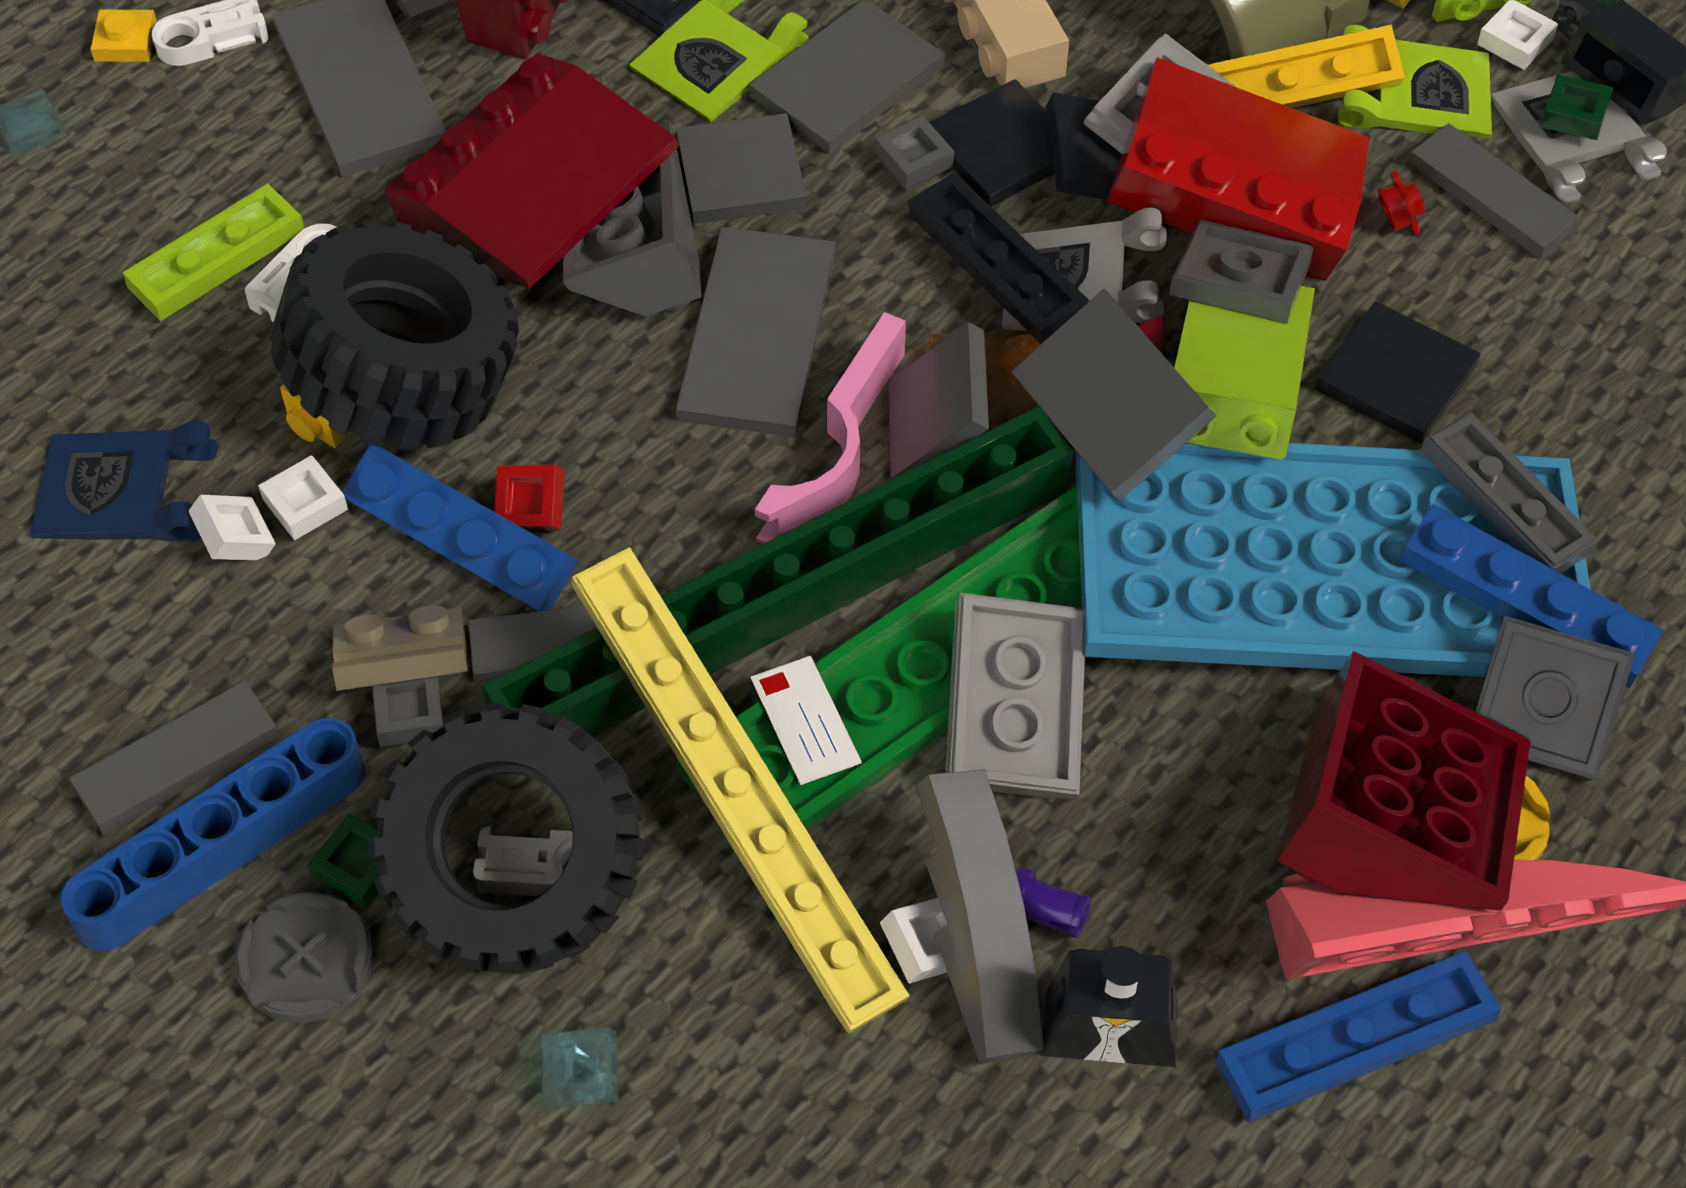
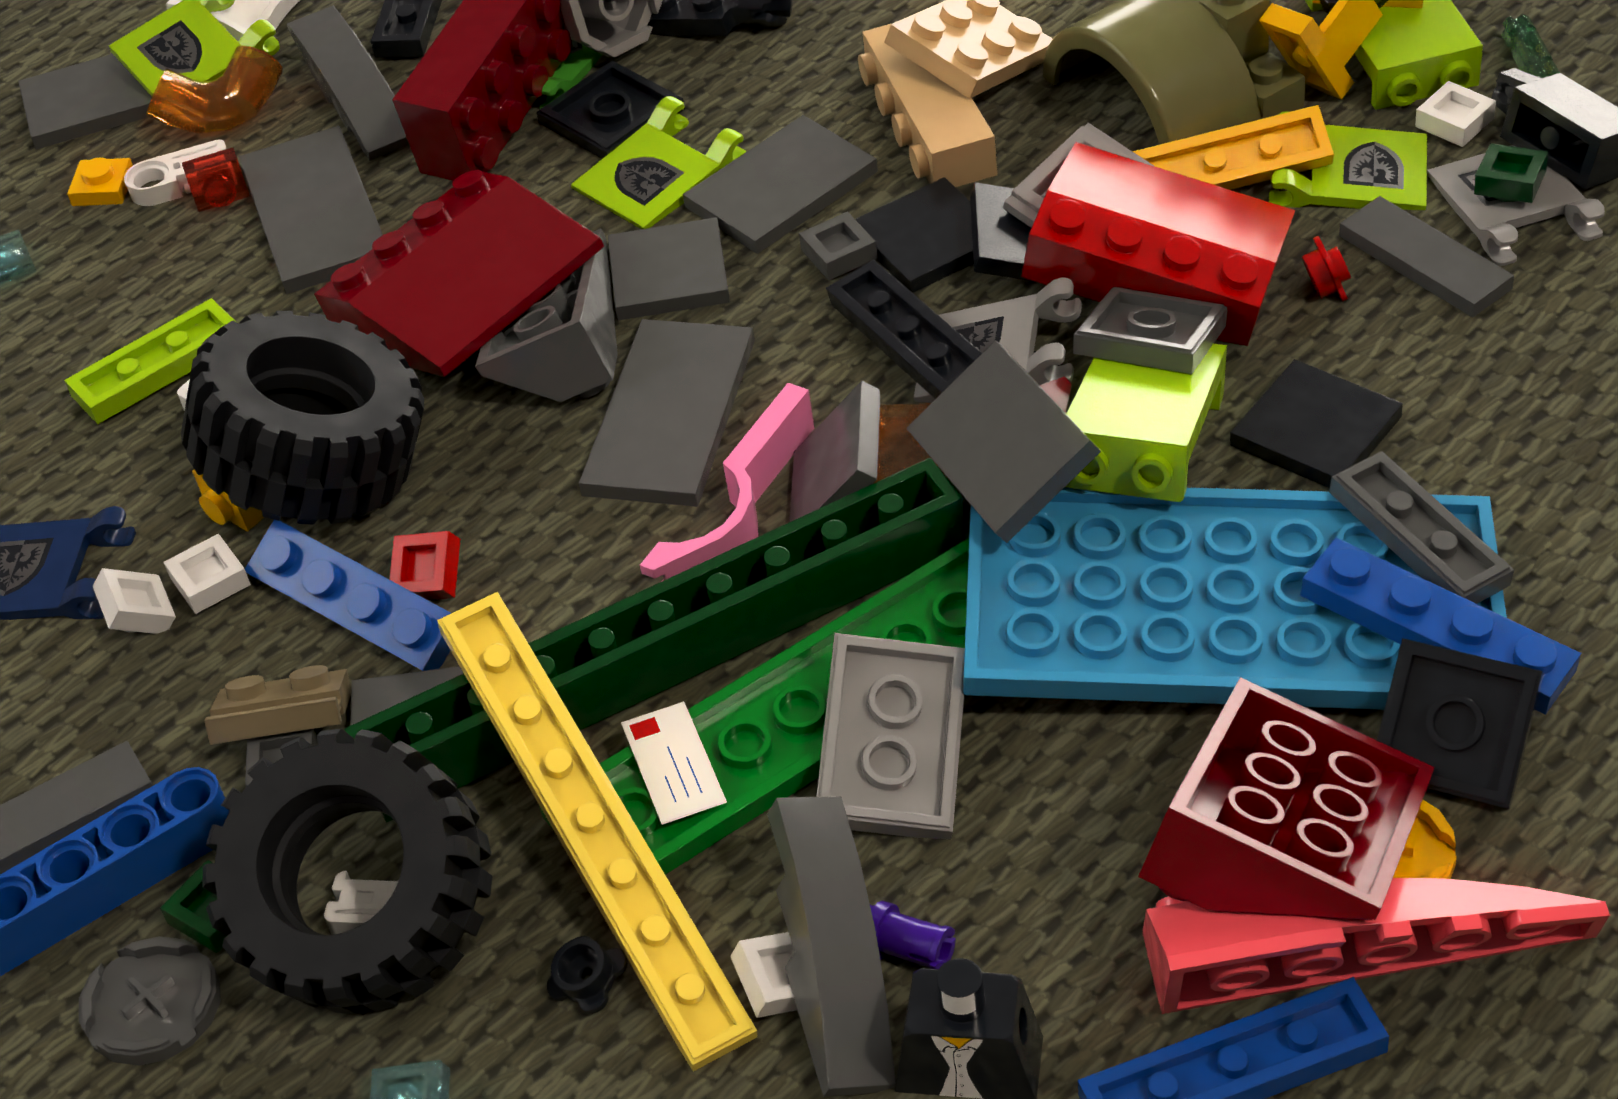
camera: 10 degrees right, 10 degrees down
none -> clear red plate [182,147,250,212]
none -> black plate [547,936,628,1014]

